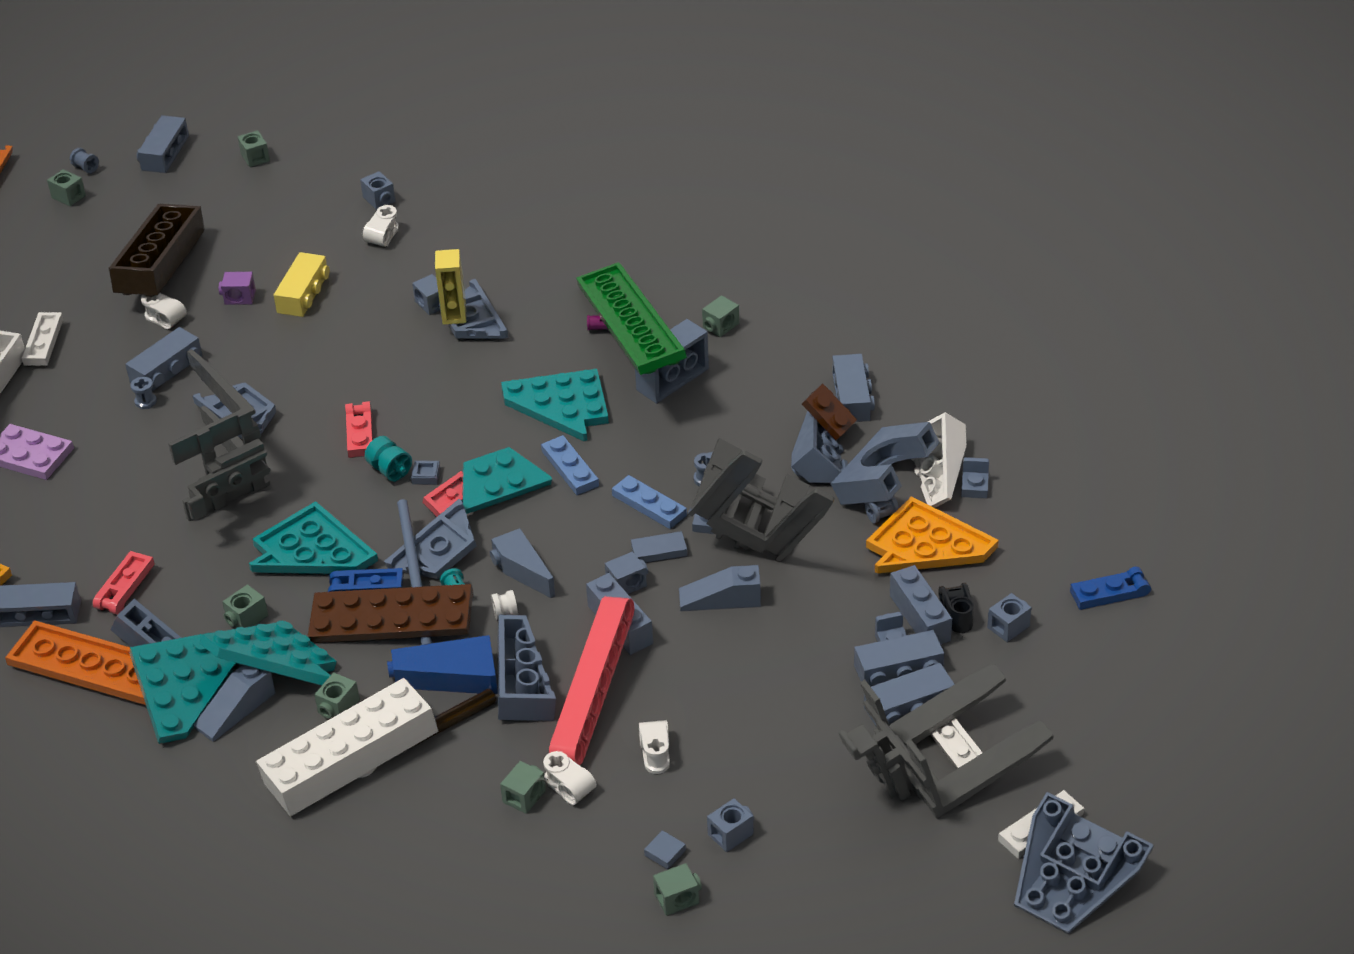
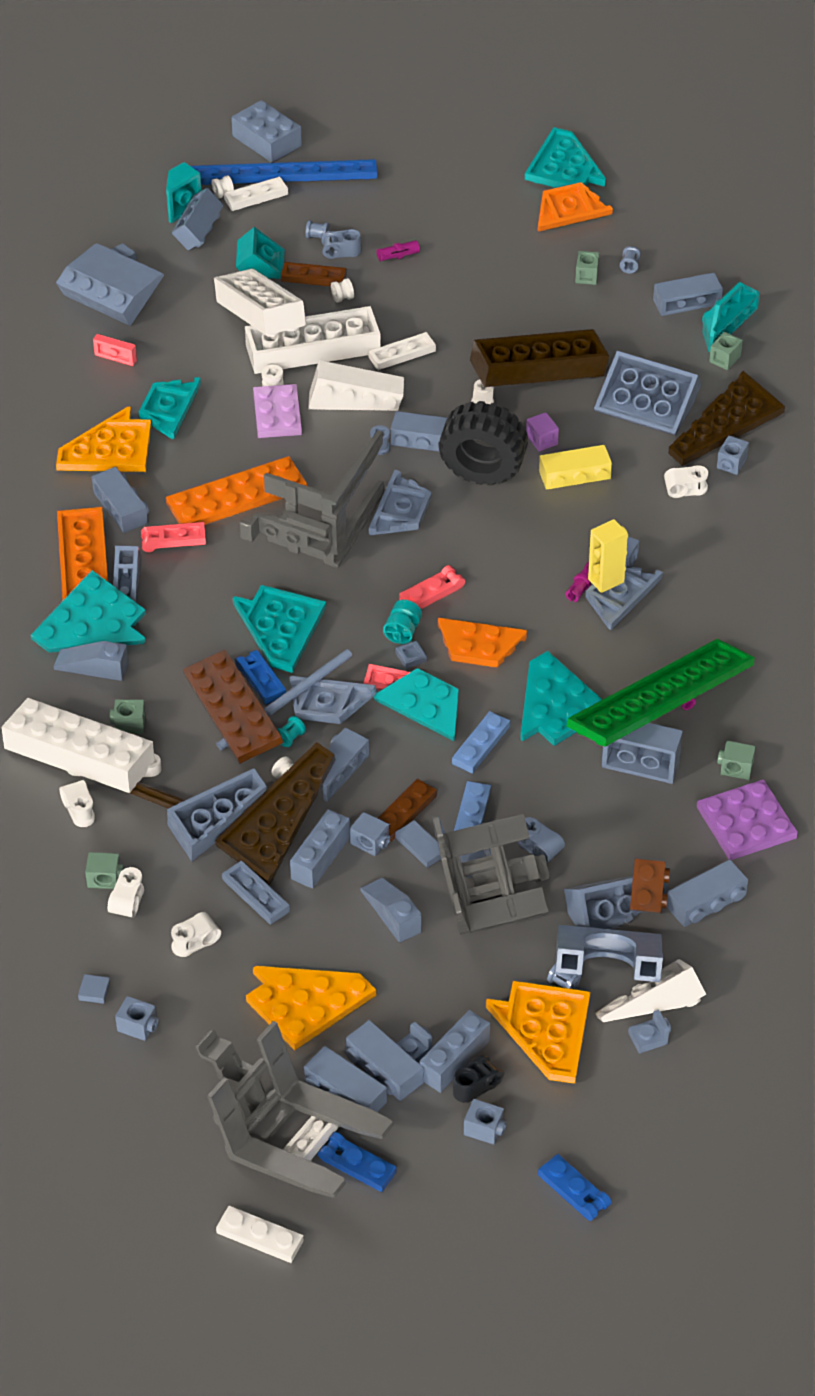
camera: 60 degrees right, 5 degrees up
teal wing [200,621,337,685] -> none
sand green brick [222,584,268,628] -> none
blue slope [387,635,498,694] -> none
coral beam [549,596,635,765] -> none
sand green brick [653,863,702,916] -> none
sand blue wedge [1014,792,1154,934] -> none
none -> white piece [59,780,95,827]
none -> orange plate [166,456,307,525]
none -> dark brown wing [215,742,336,886]
none -> sand blue plate [222,860,290,925]
none -> light orange wing [246,966,376,1050]
none -> white wedge [308,360,404,411]
none -> blue plate [318,1132,397,1192]
none -> reddish brown plate [377,778,437,841]
none -> black tyre [438,401,528,485]
none -> orange wing [438,618,527,668]
none -> magenta pin [565,562,591,602]
none -> sand blue slope [594,351,701,436]
none -> dark brown wing [668,371,785,466]
none -> medium lavender plate [697,779,798,860]
none -> teal wedge [702,282,760,352]

